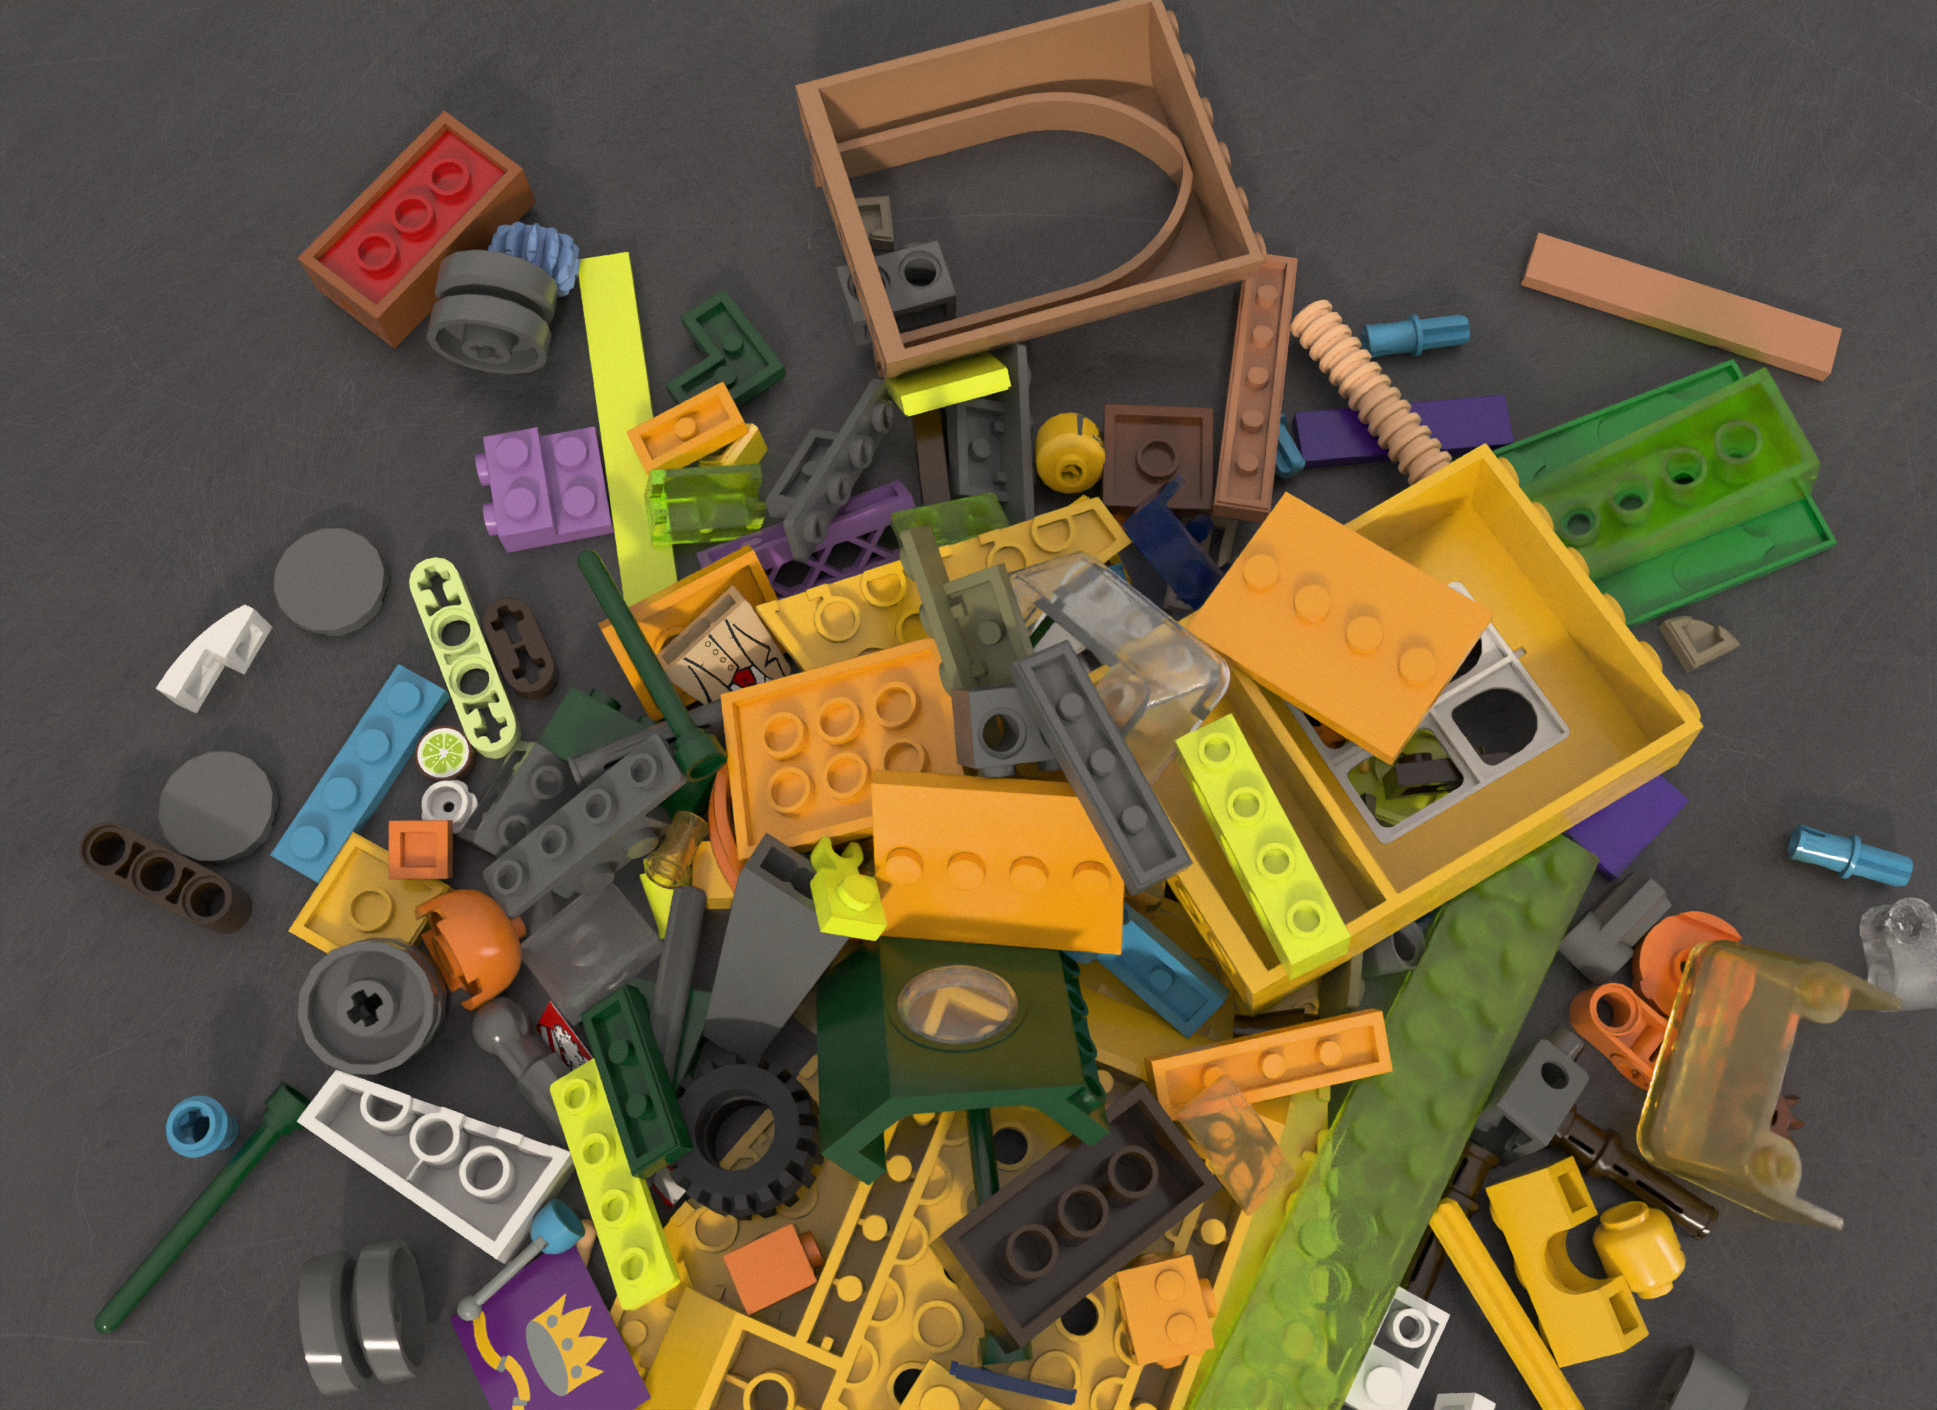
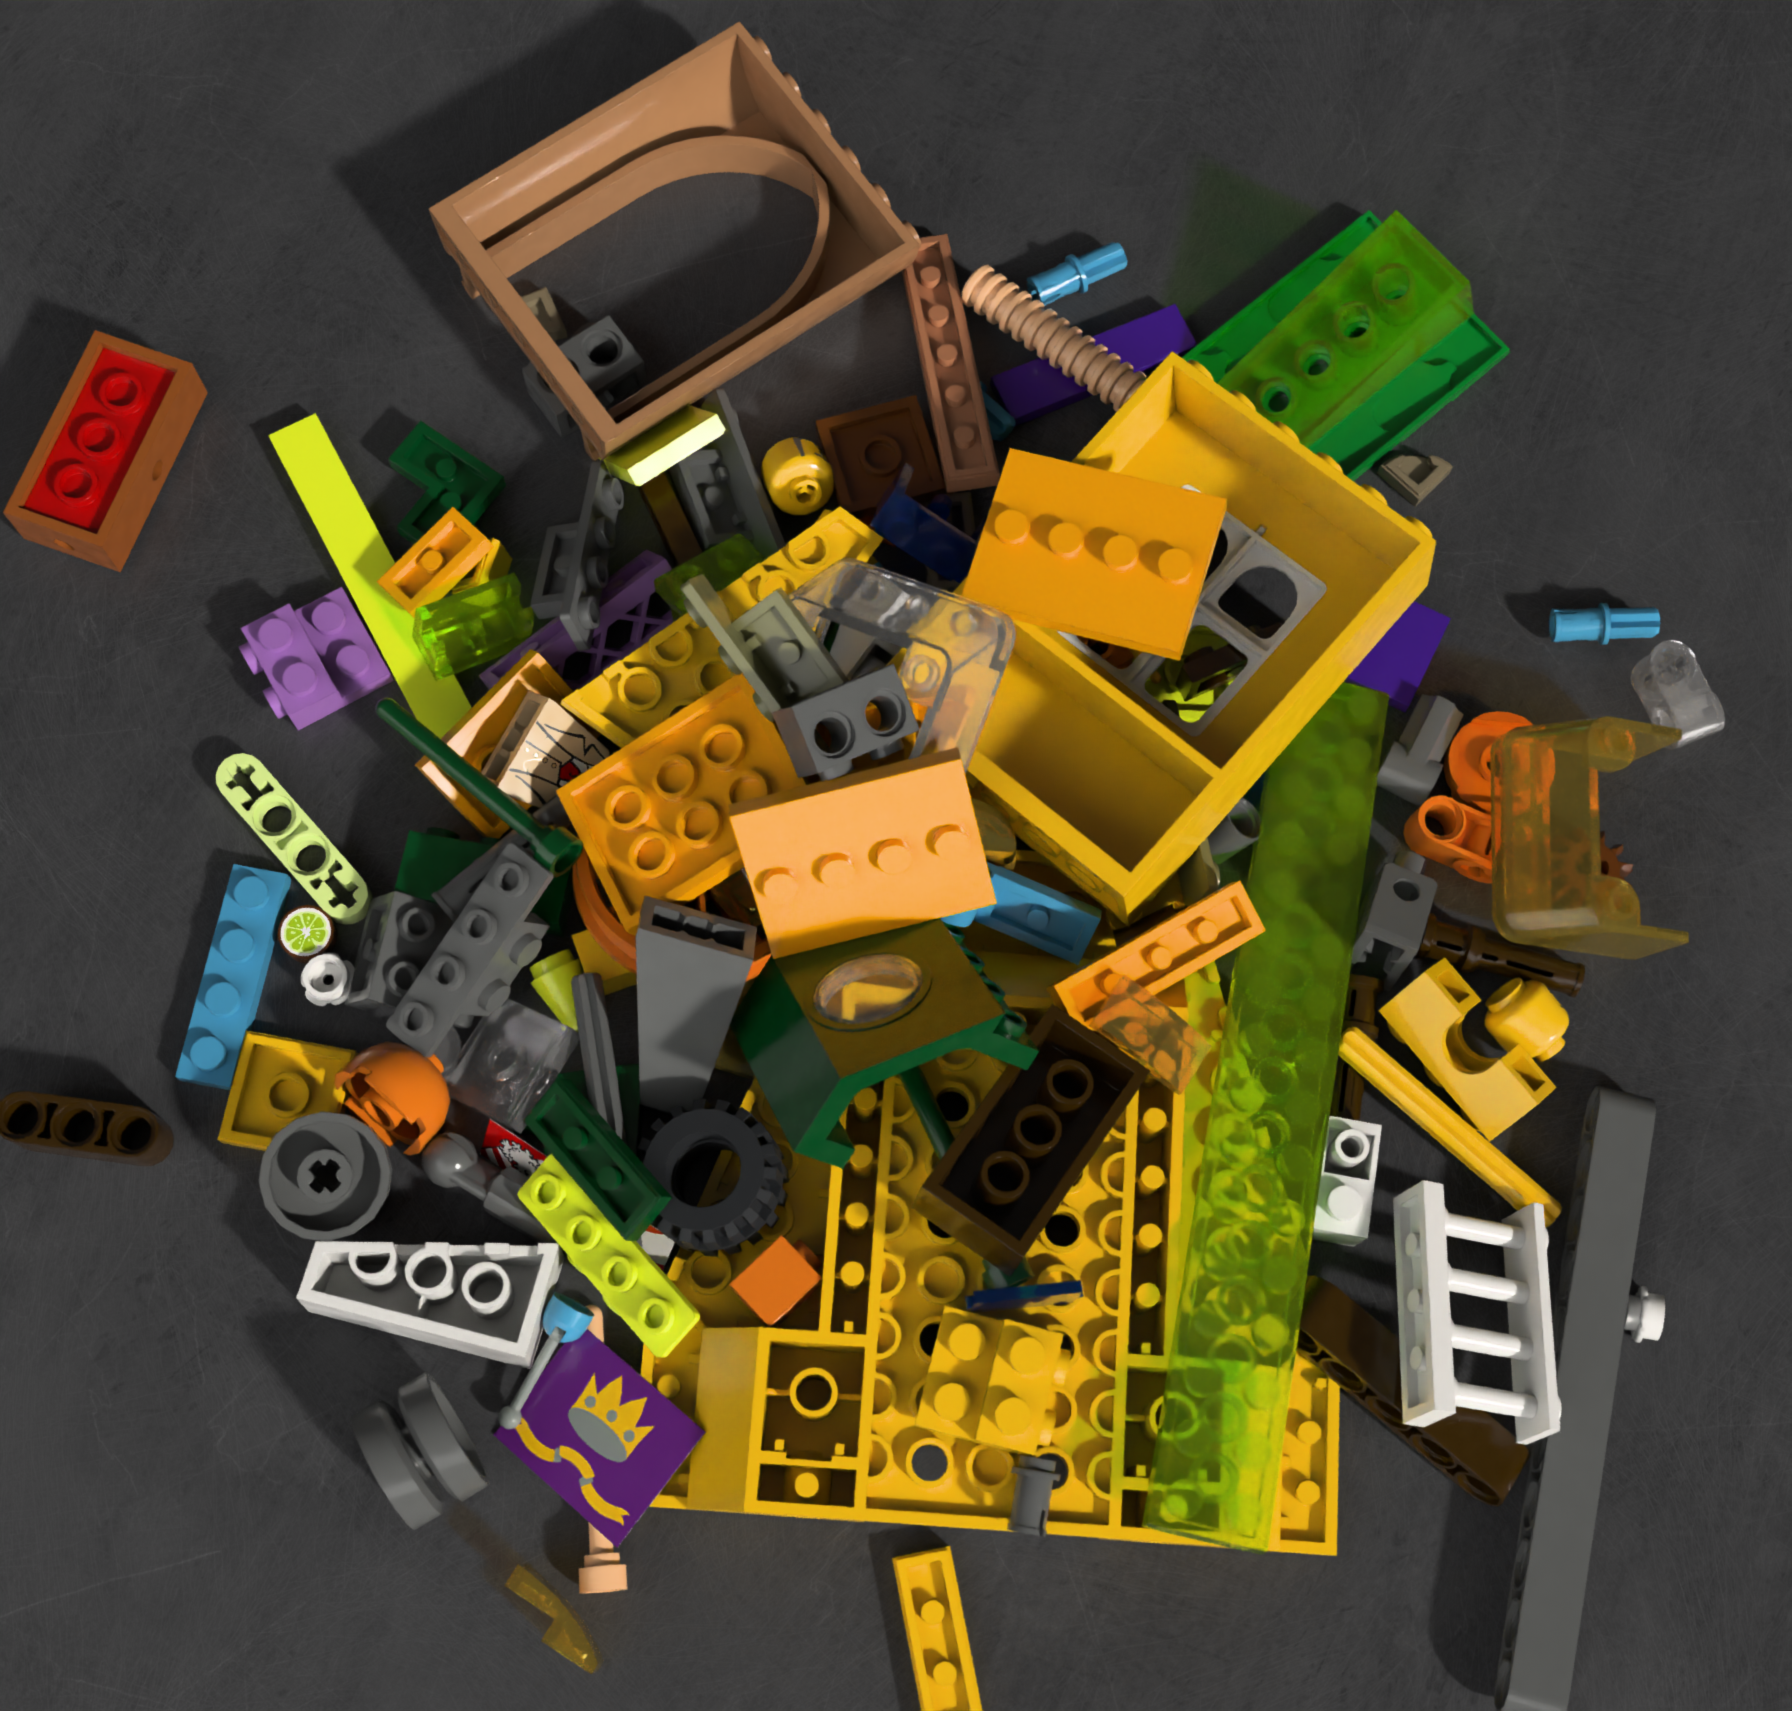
camera: 20 degrees left, 0 degrees up
dark green piece [94,1082,312,1334] -> none
white slope [156,604,273,713] -> none
dark grey tile [158,751,279,865] -> none
dark azure cone [166,1095,239,1158] -> none
dark grey tile [273,528,389,636] -> none
orange tile [389,820,453,879] -> none
dark grey wheel [426,250,559,375] -> none
dark brown beam [483,597,559,700] -> none
medium blue gear [488,221,580,297] -> none
clear yellow pin [646,811,710,890] -> none
neon yellow plate [810,836,887,941] -> none
dark grey tile [1008,639,1193,896] -> none
light orange head [1112,1251,1218,1369] -> none
neon yellow brick [1175,713,1351,980] -> none
nougat tile [1520,233,1842,382] -> none

